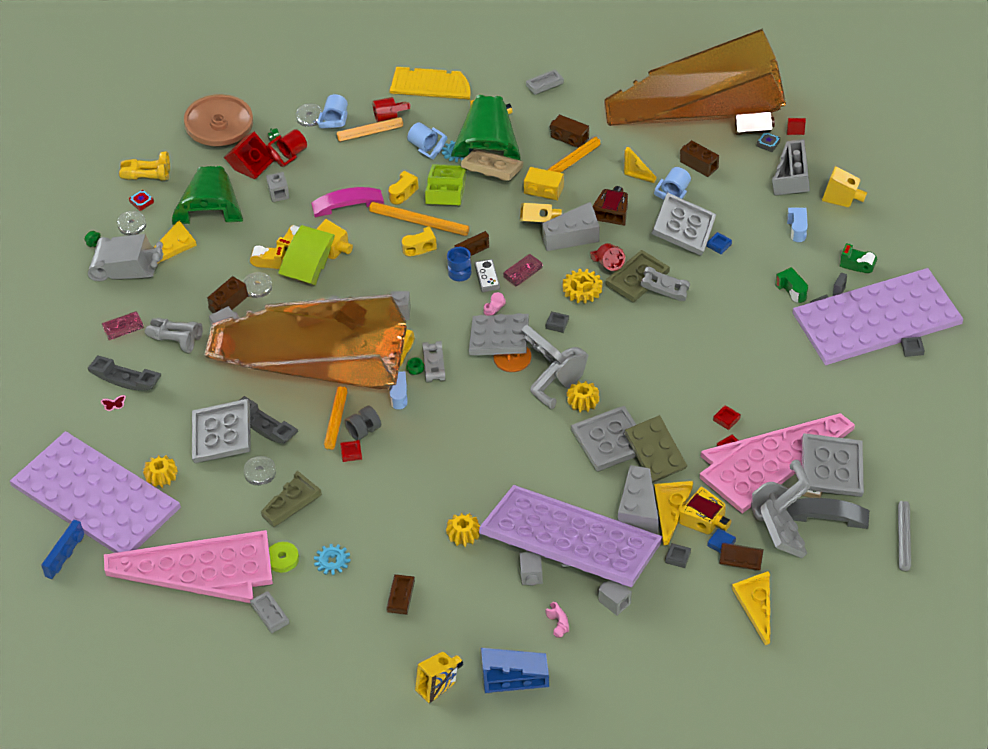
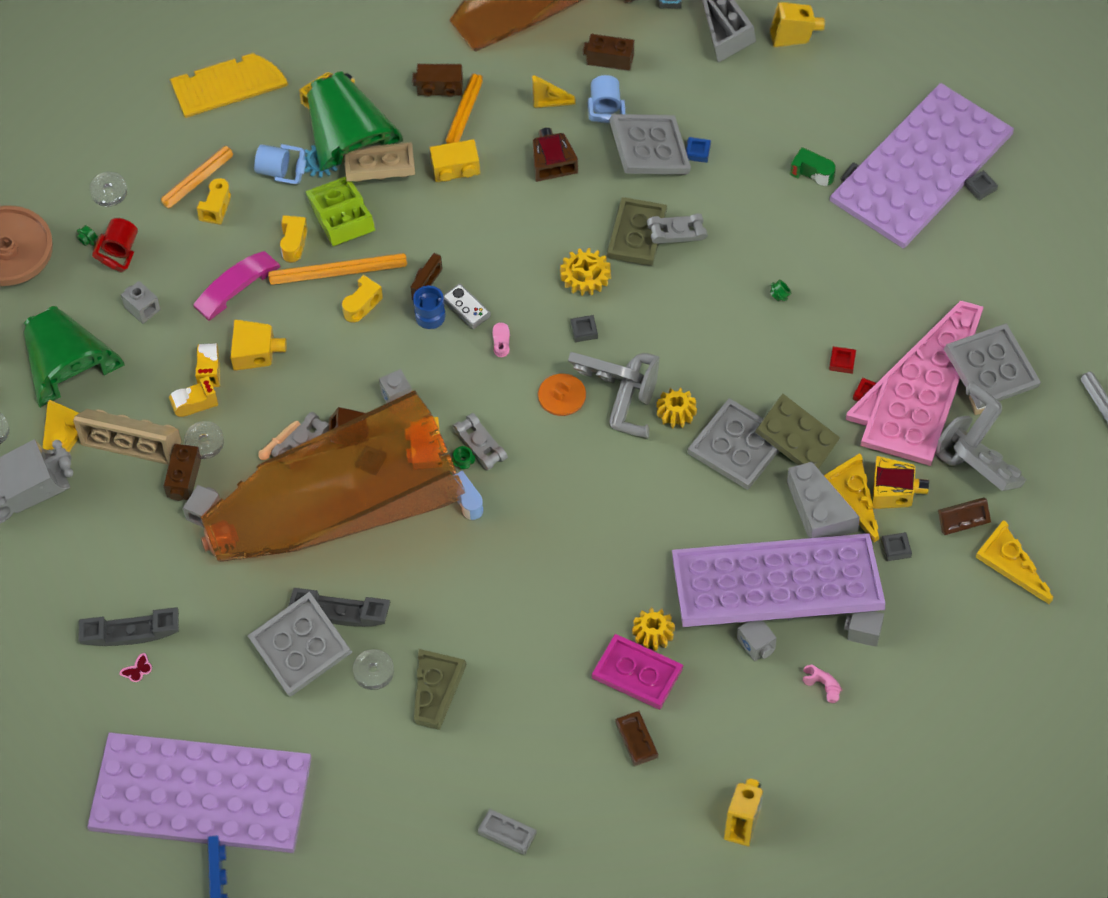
camera: 30 degrees left, 10 degrees up
clear pink plate [102,311,144,340] -> none
bright pink wing [104,530,273,603] -> none
yellow gear [143,455,178,488] -> none
light grey piece [145,318,203,353] -> none
red slope [224,131,274,179] -> none
lime piece [269,542,299,573] -> none
lime slope [278,225,335,286] -> none
medium azure gear [314,544,351,575] -> none
light blue piece [317,94,348,128] -> none
light orange axle [324,386,347,450] -> none
red tile [340,440,362,462] -> none
dark grey wheel [345,405,382,440] -> none
red piece [372,97,411,122] -> none
light grey plate [469,313,529,355] -> none
wedge [481,648,549,693] -> none
clear pink plate [503,254,543,286] -> none
yellow torso [520,203,562,223] -> none
light grey plate [526,69,564,95] -> none
light grey wedge [542,202,599,251] -> none
red piece [590,243,625,271] -> none
blue tile [707,528,736,553] -> none
light blue leg [787,208,808,242] -> none
dark grey slope [787,498,870,529] -> none
dark grey tile [833,272,847,296] -> none
green leg [840,243,878,273] -> none
none -> tan slope [73,409,182,465]
none -> yellow leg [197,178,231,225]
none -> dark pink plate [592,634,683,710]
none -> green plate [770,280,792,301]

